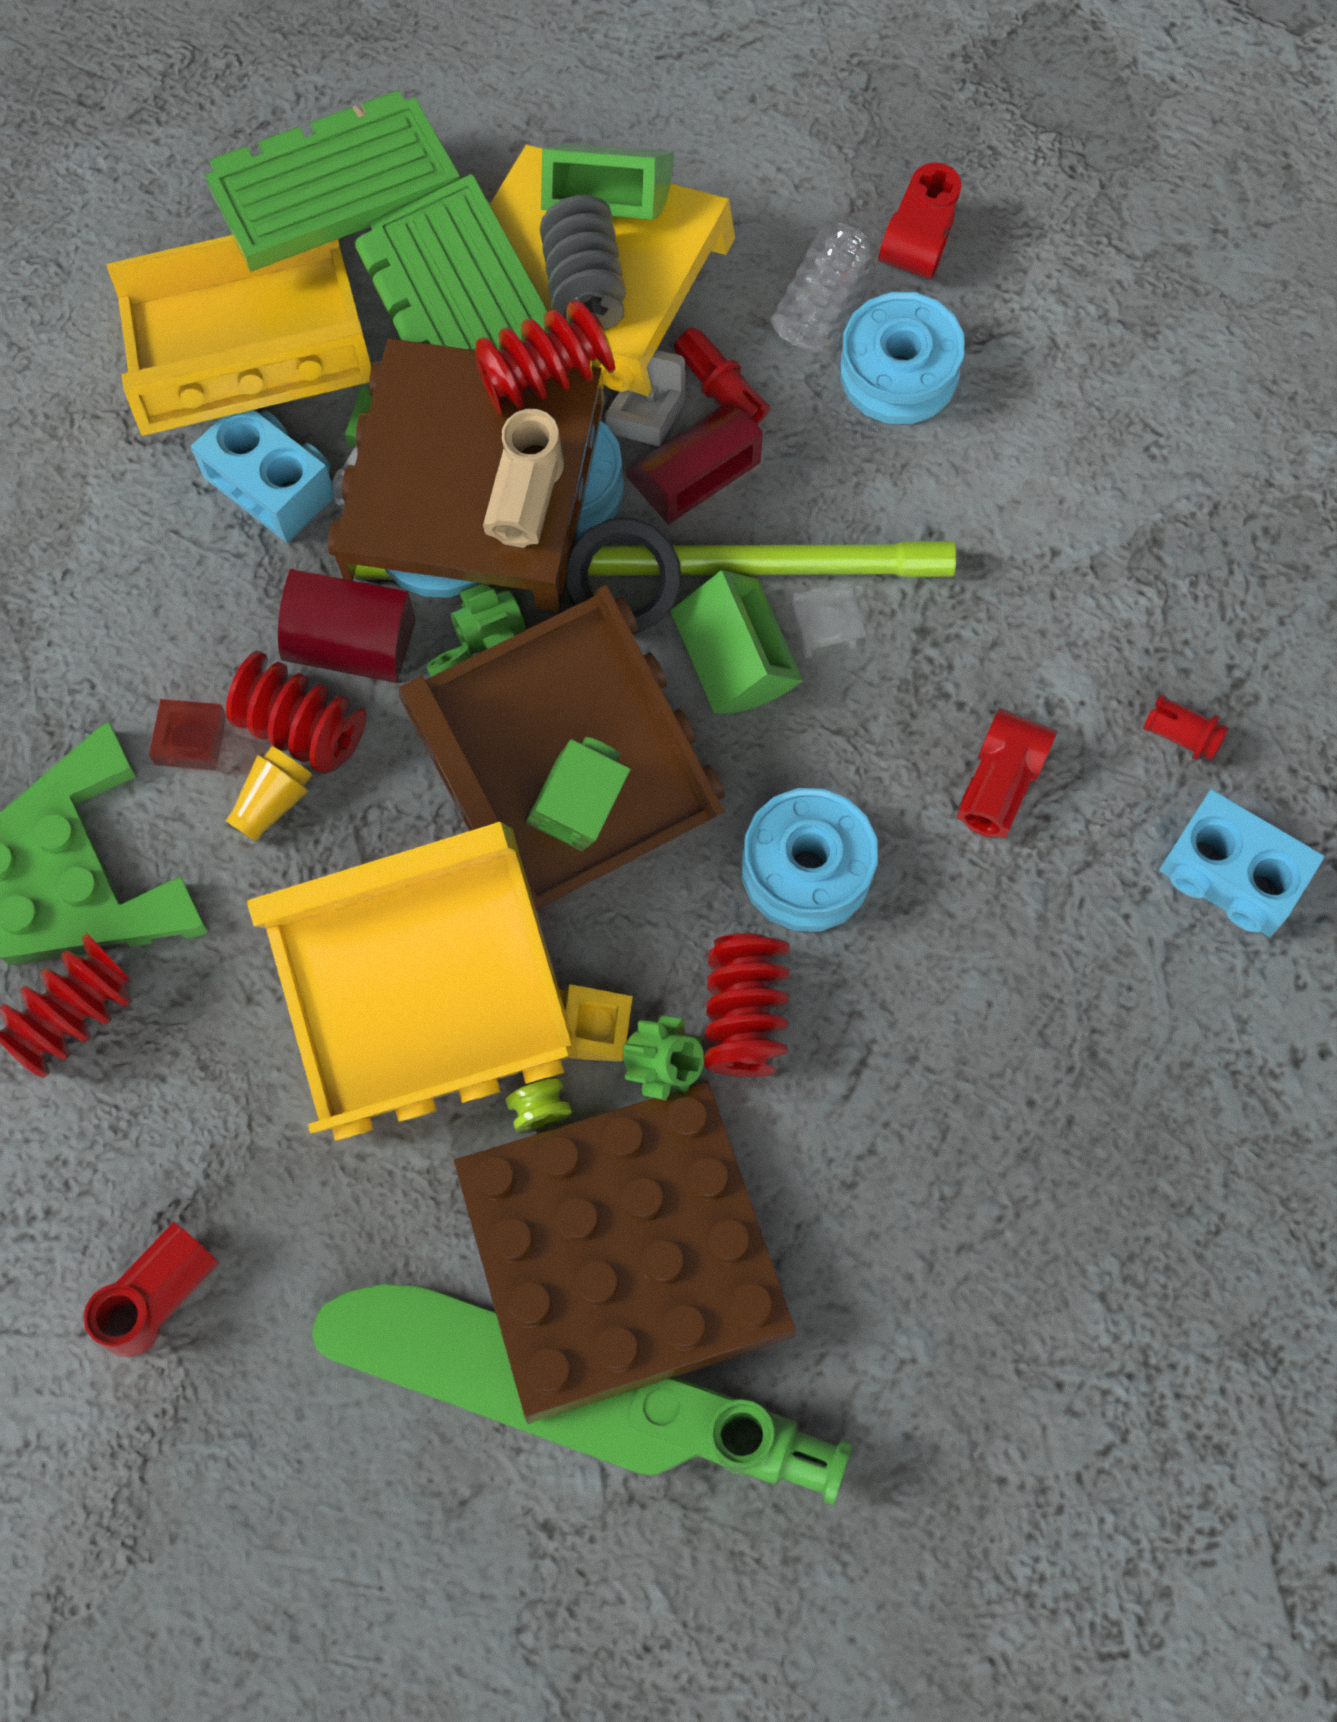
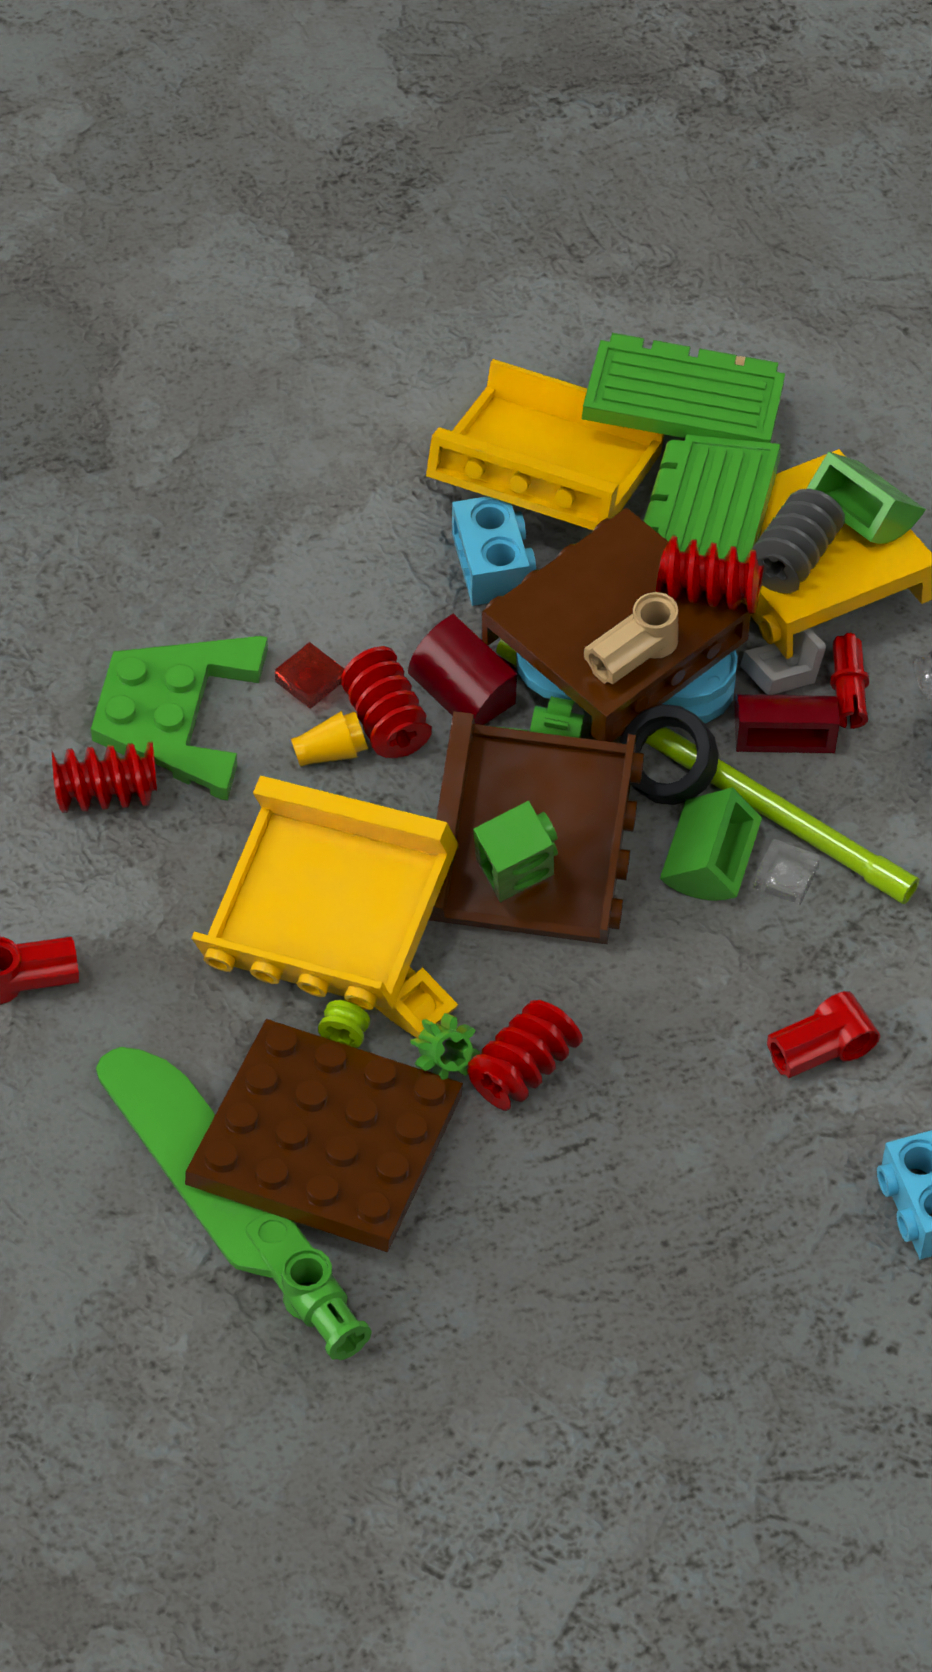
camera: 35 degrees right, 15 degrees down
medium azure wheel [742,788,878,932] -> none

